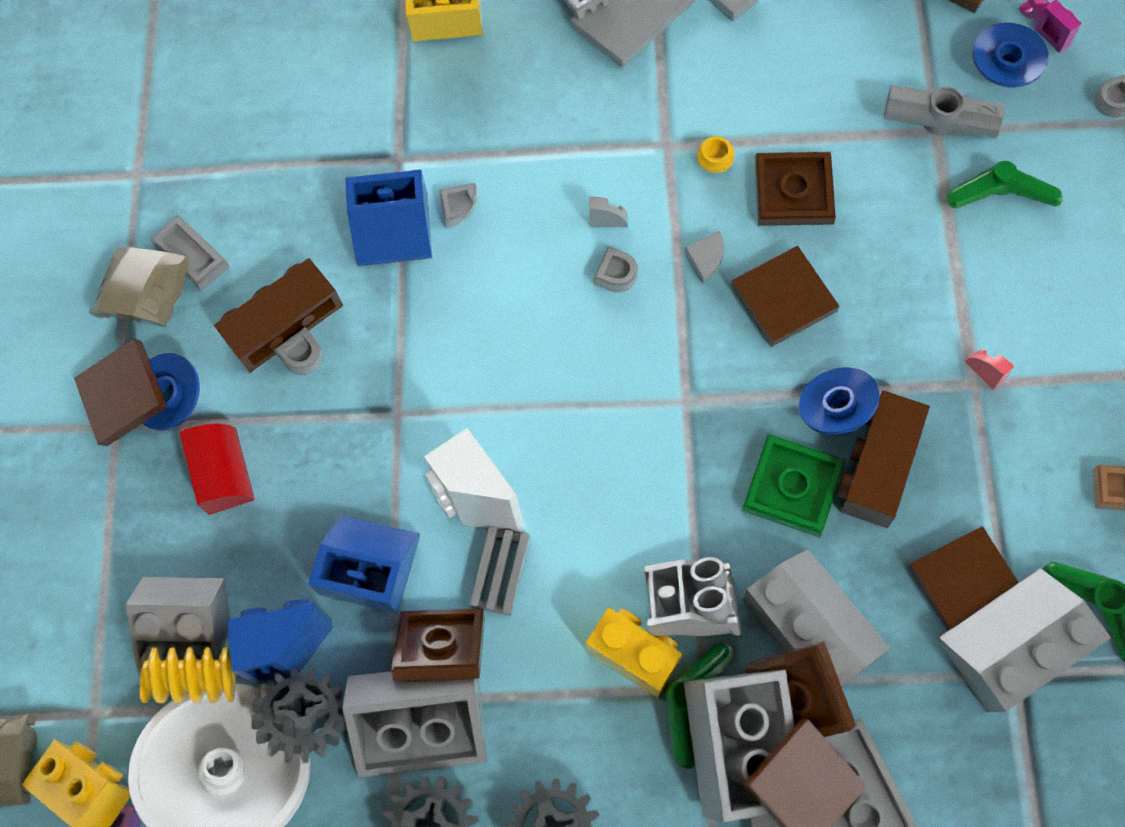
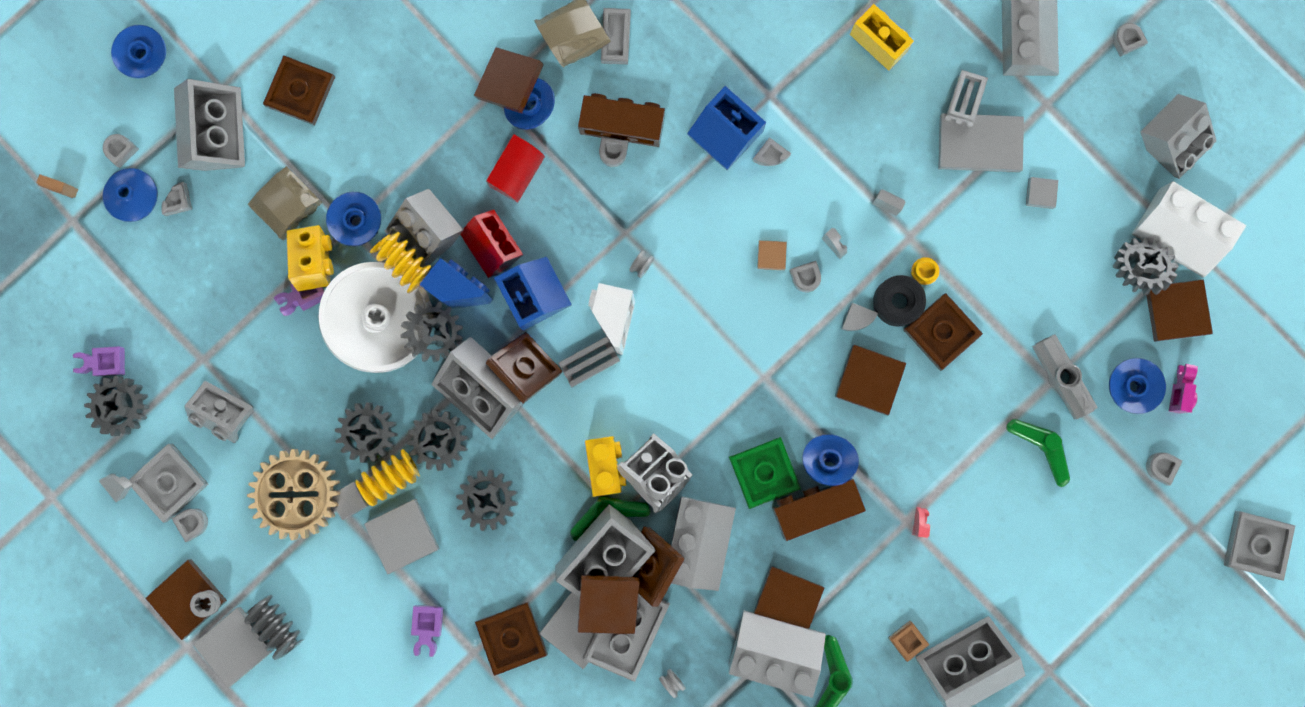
camera: 50 degrees right, 15 degrees up
none -> blue dish [326,192,381,246]
none -> red brick [460,209,523,278]
none -> light grey bush [629,250,654,278]
none -> light grey bush [659,669,686,698]
none -> medium nougat tile [757,240,787,271]
none -> light grey tile [872,189,906,216]
none -> black tyre [873,275,926,327]

